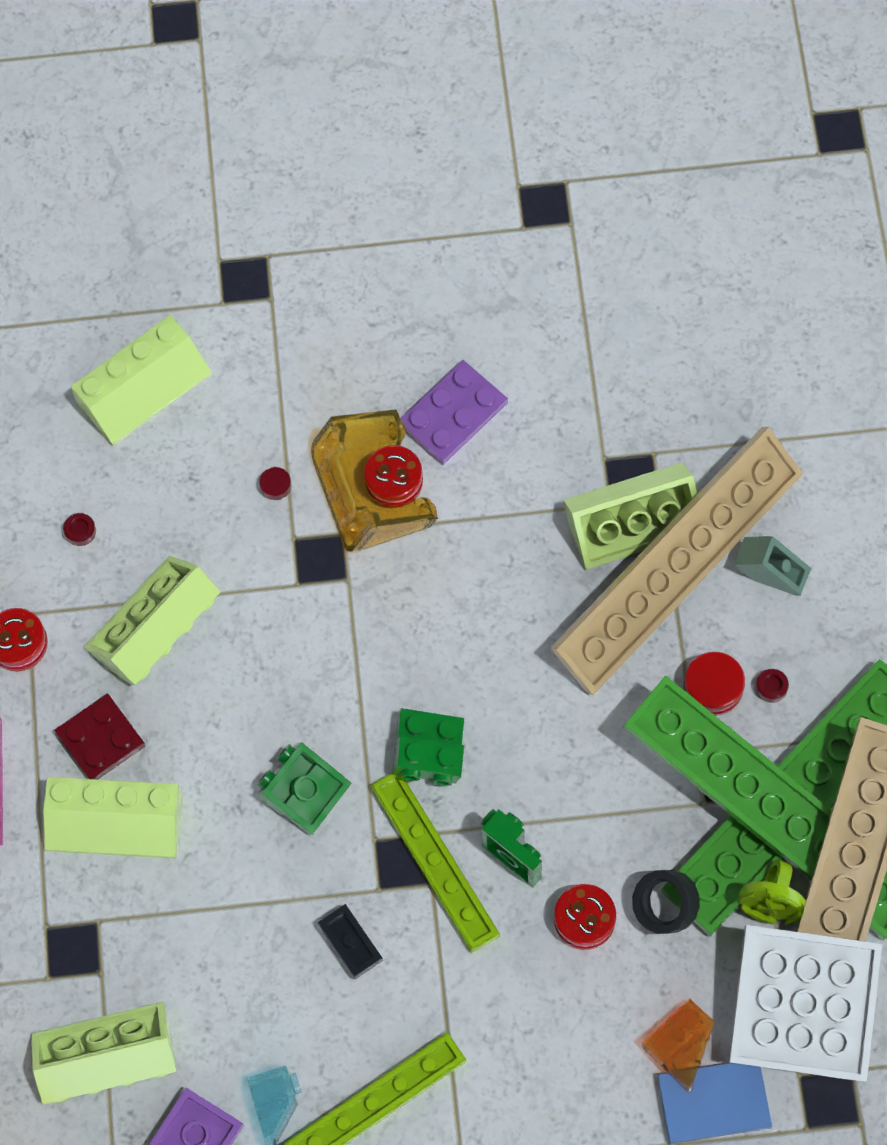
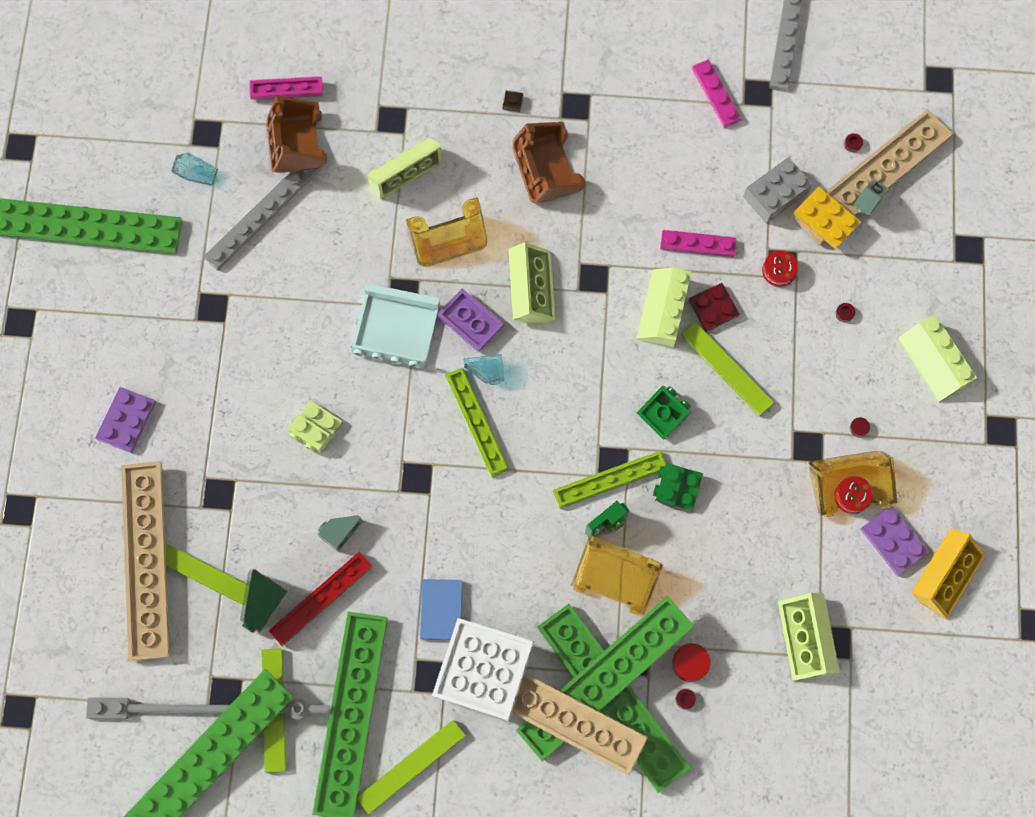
camera: 95 degrees right, 5 degrees up
yellowish green slope [84,555,221,685] -> none
black plate [318,904,383,979] -> none
tan plate [550,427,803,695] -> none
red head [554,884,616,950] -> none
black tyre [632,870,700,934] -> none
clear orange wing [642,999,714,1092] -> none
sand green slope [734,536,811,596] -> none
lime tile [738,859,806,925] -> none
none -> clear yellow windscreen [570,536,663,615]
none -> lime tile [681,322,774,417]
none -> yellow slope [911,528,986,619]

